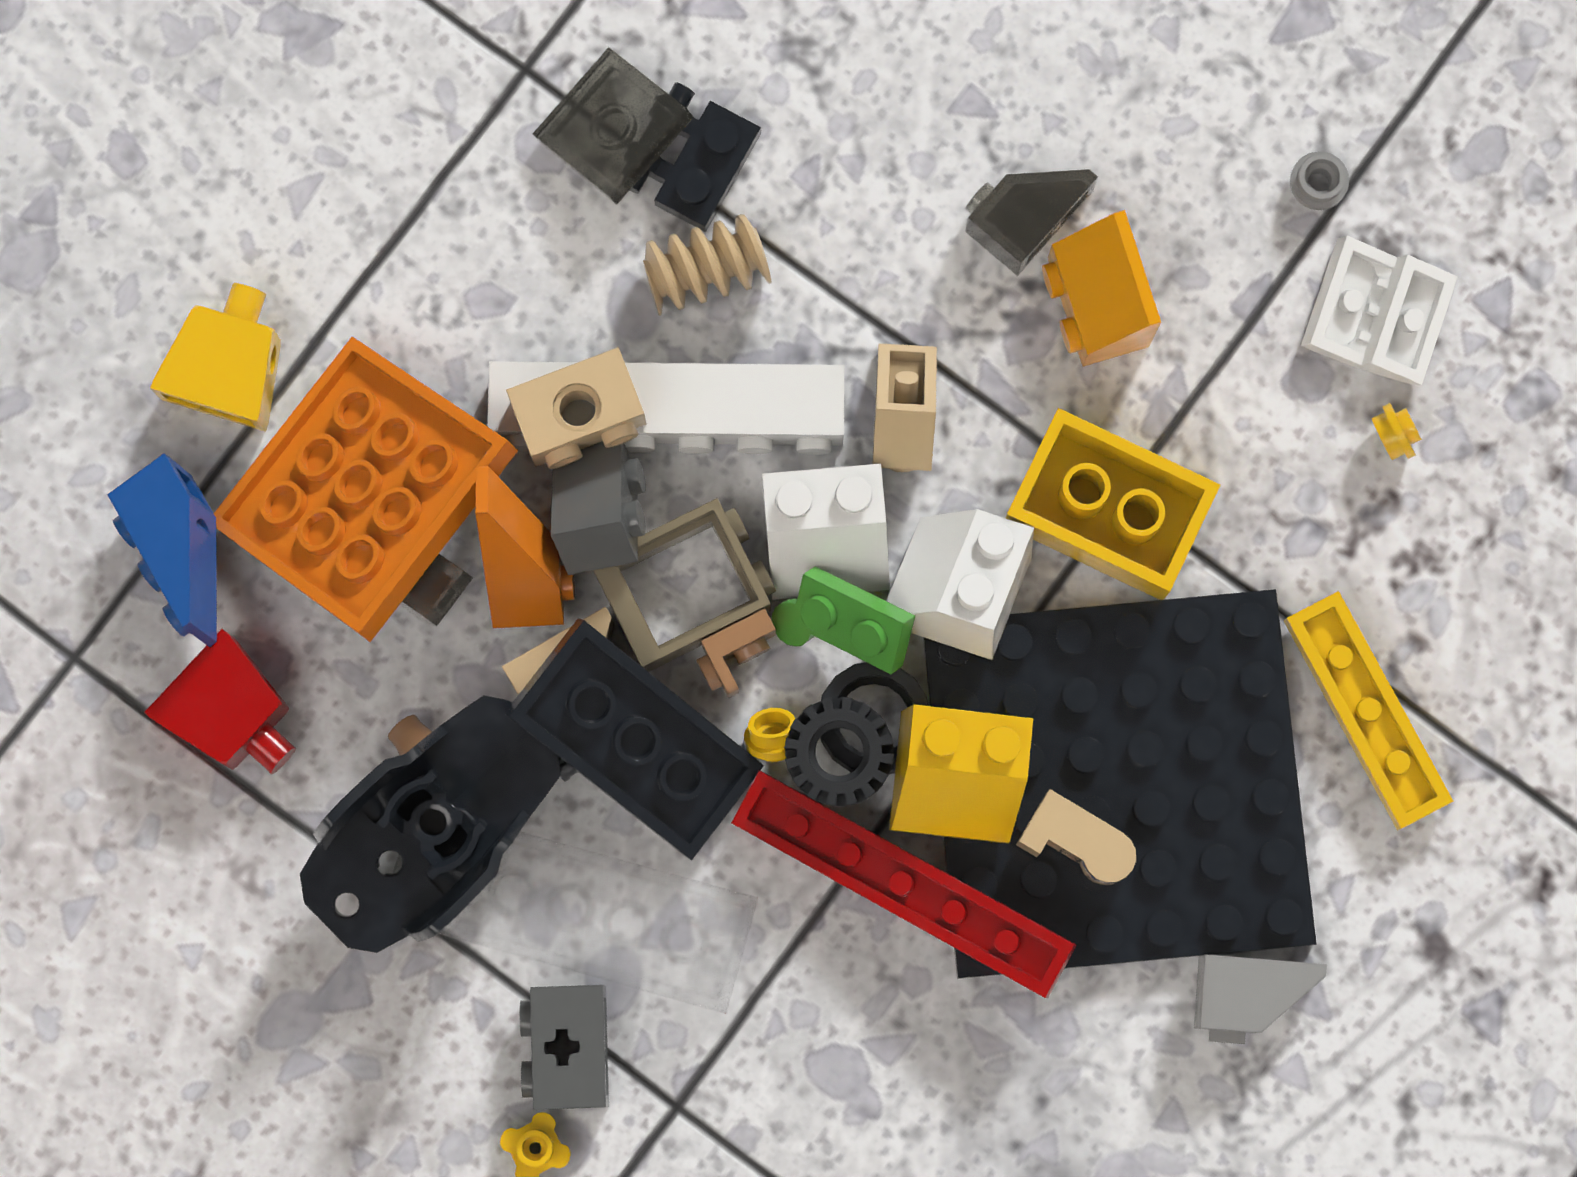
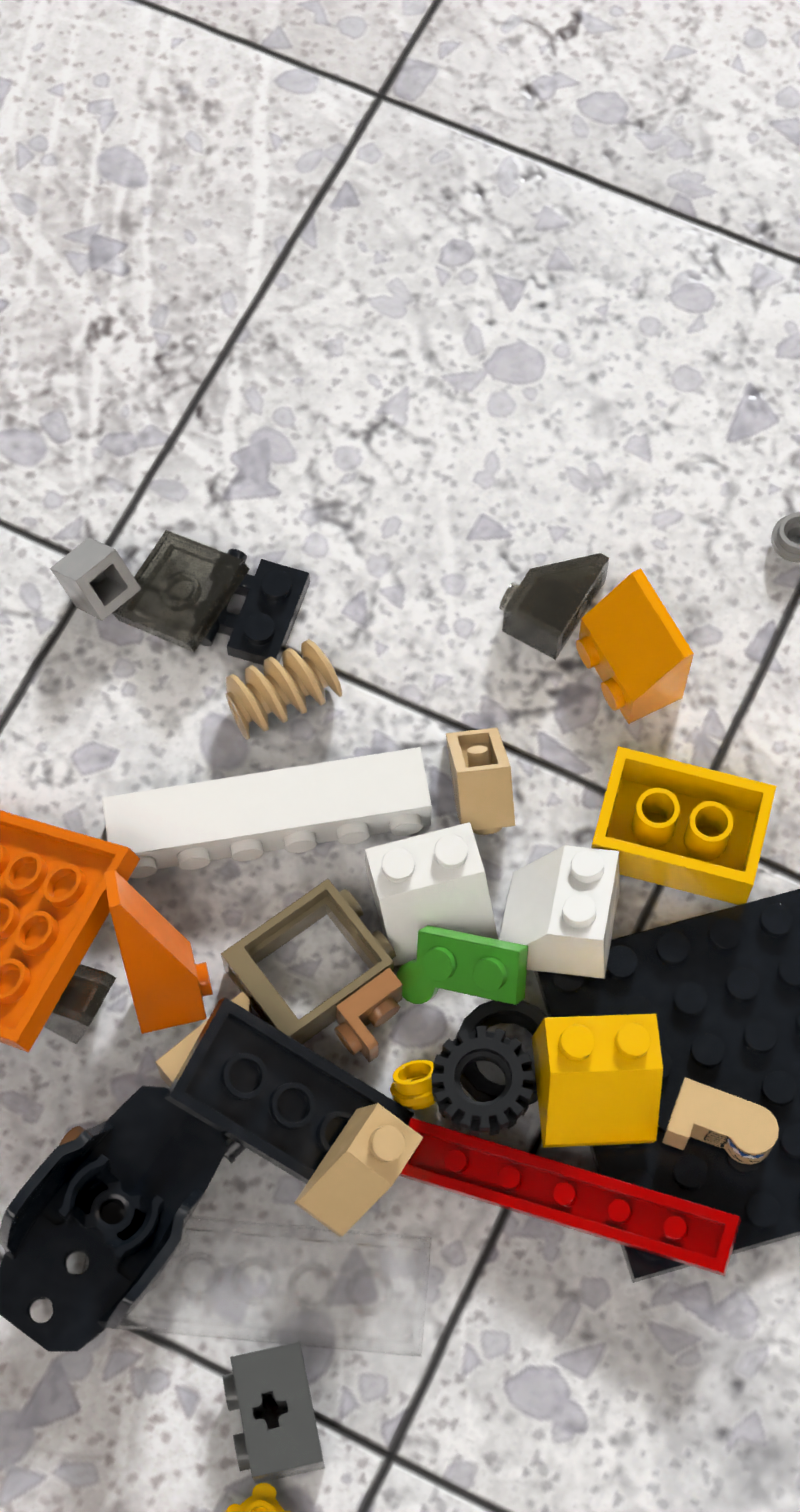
camera: 10 degrees left, 15 degrees down
tan brick [506,347,647,469] -> none
dark grey brick [551,441,646,575] -> none
none -> light grey brick [50,537,141,621]
none -> tan slope [294,1103,424,1237]

